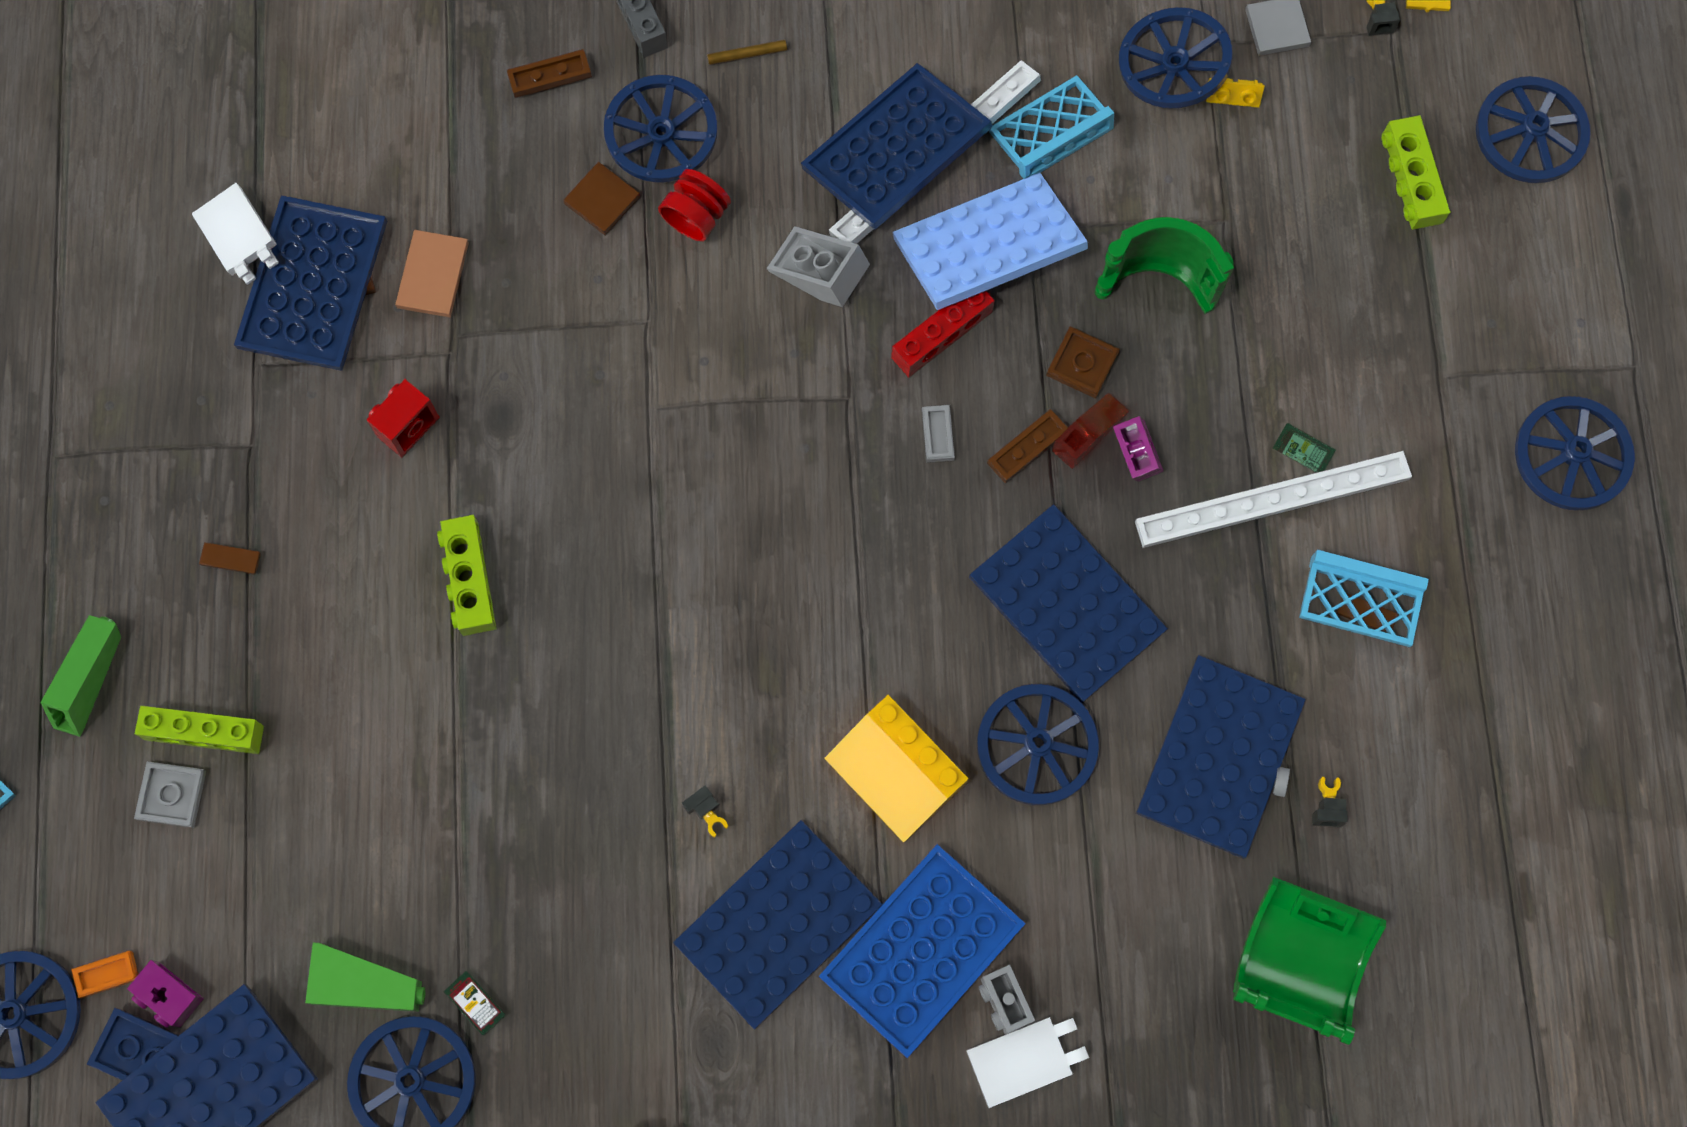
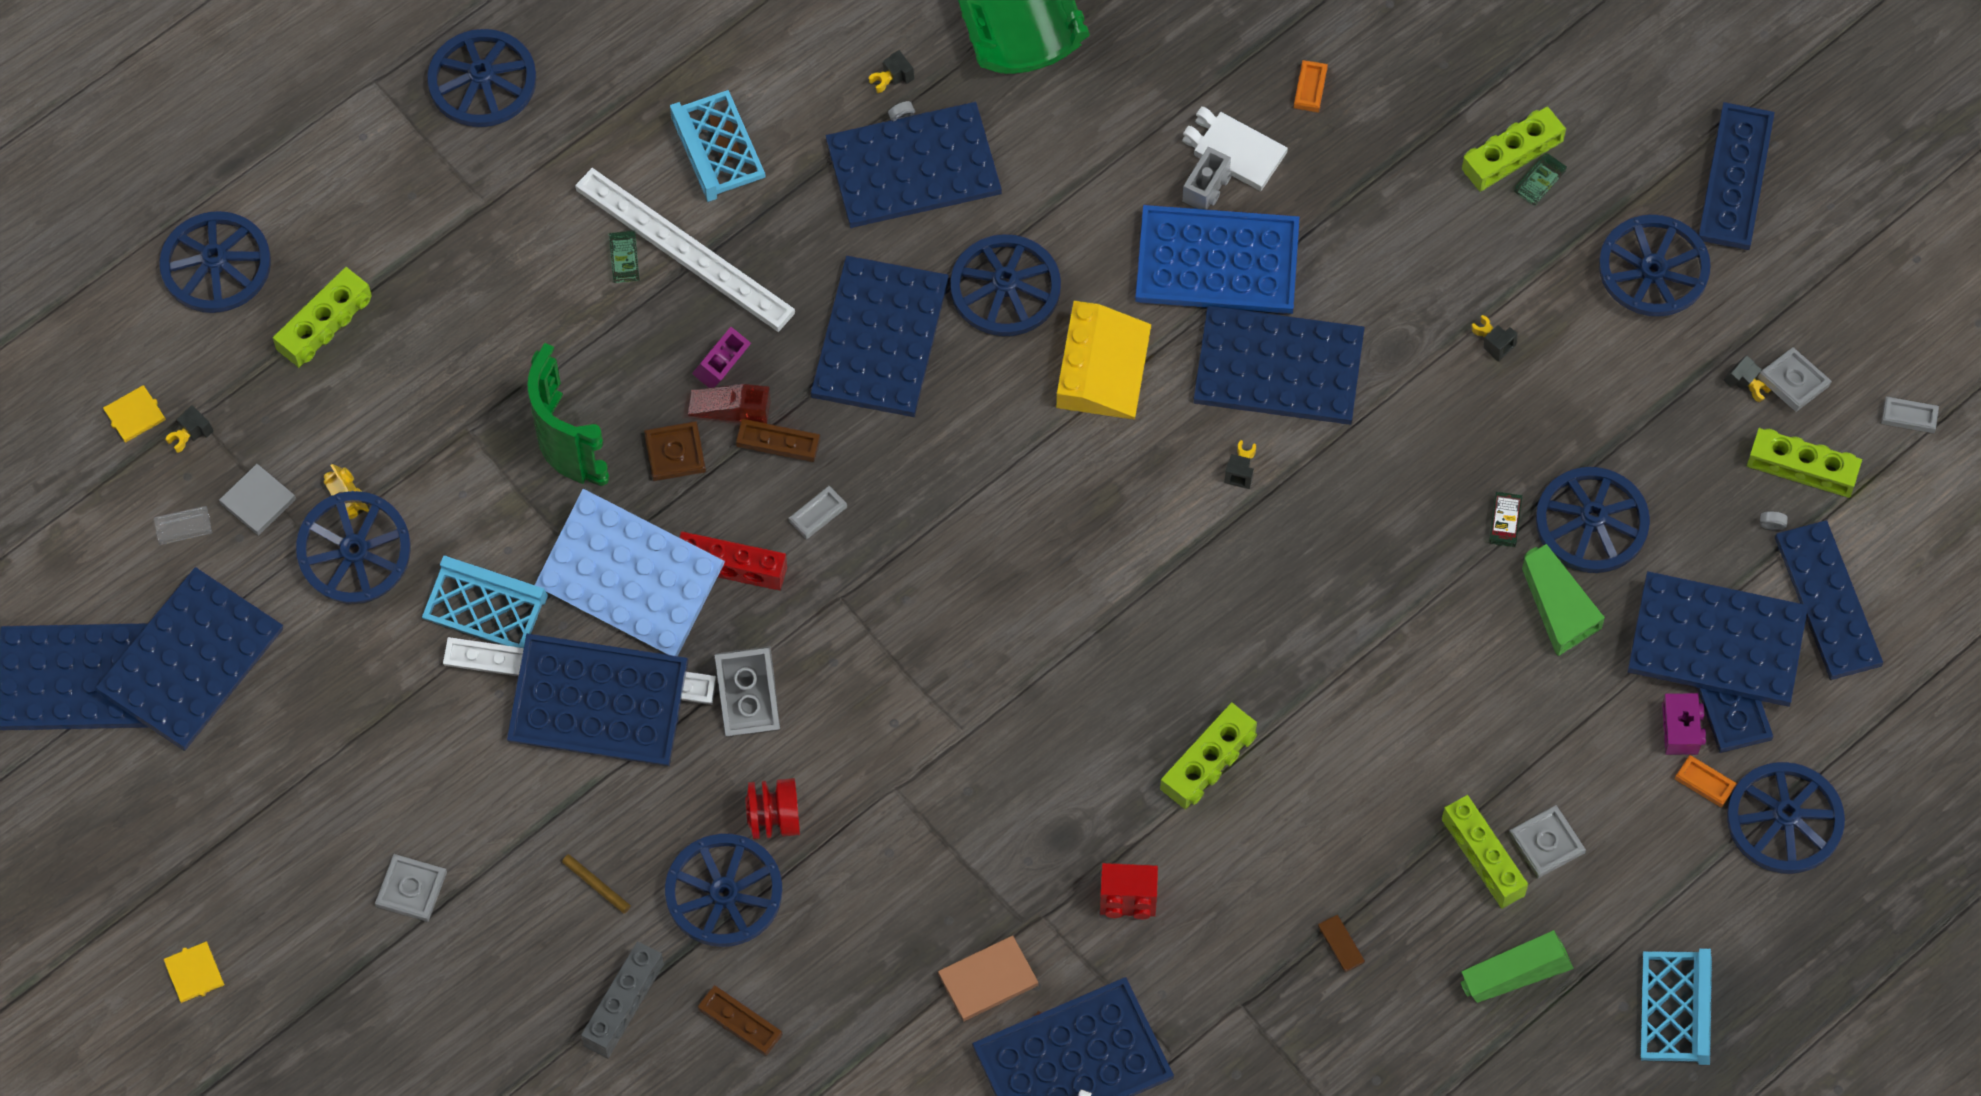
camera: 125 degrees left, 10 degrees down
reddish brown tile [563,162,640,235] -> none

